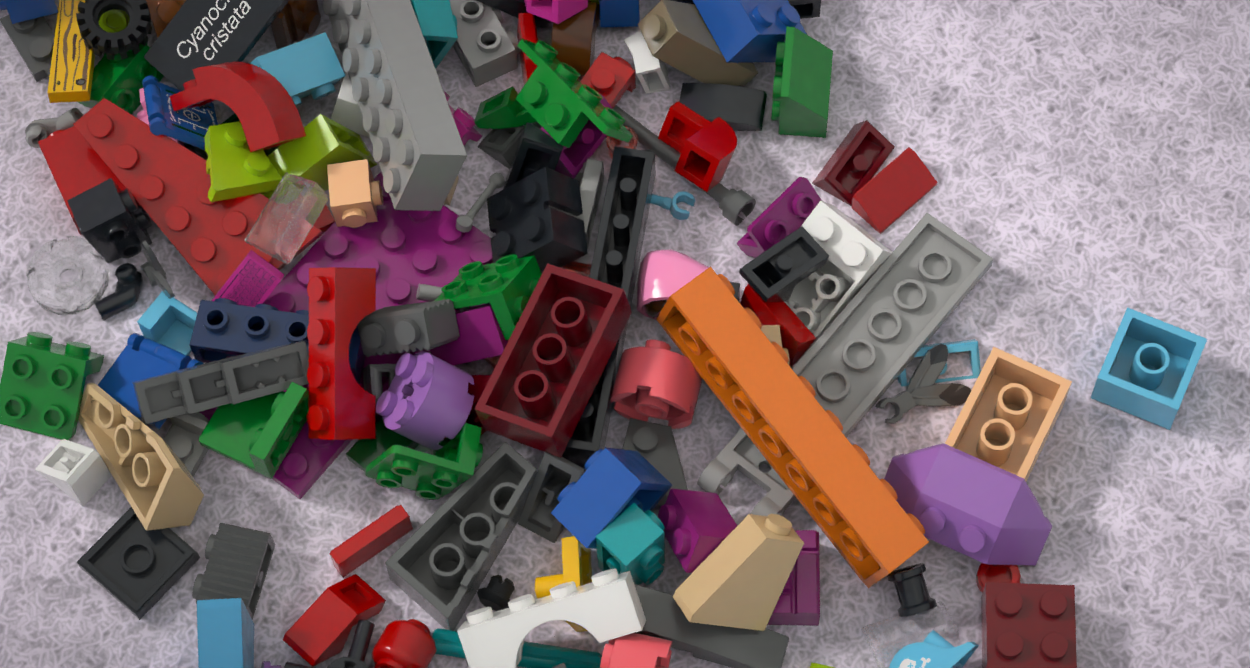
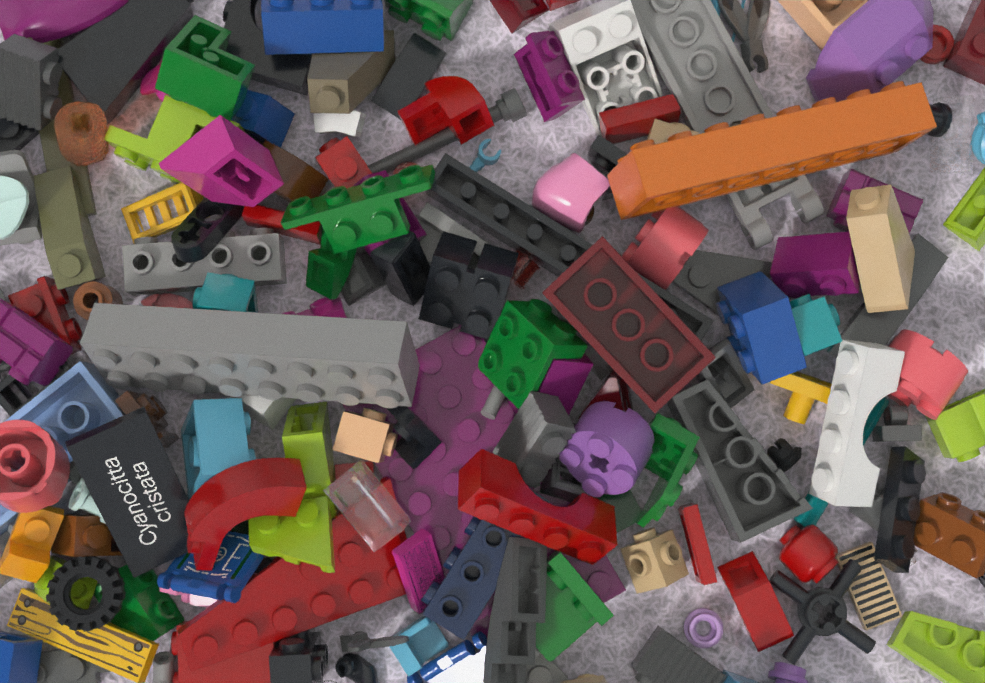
camera: 70 degrees left, 20 degrees up
light grey hinge [456,173,505,232] -> none
black slope [739,226,829,303] -> none
none -> black bracket [387,406,442,469]
none -> tan brick [620,527,689,594]
none -> lavender plate [683,608,723,648]

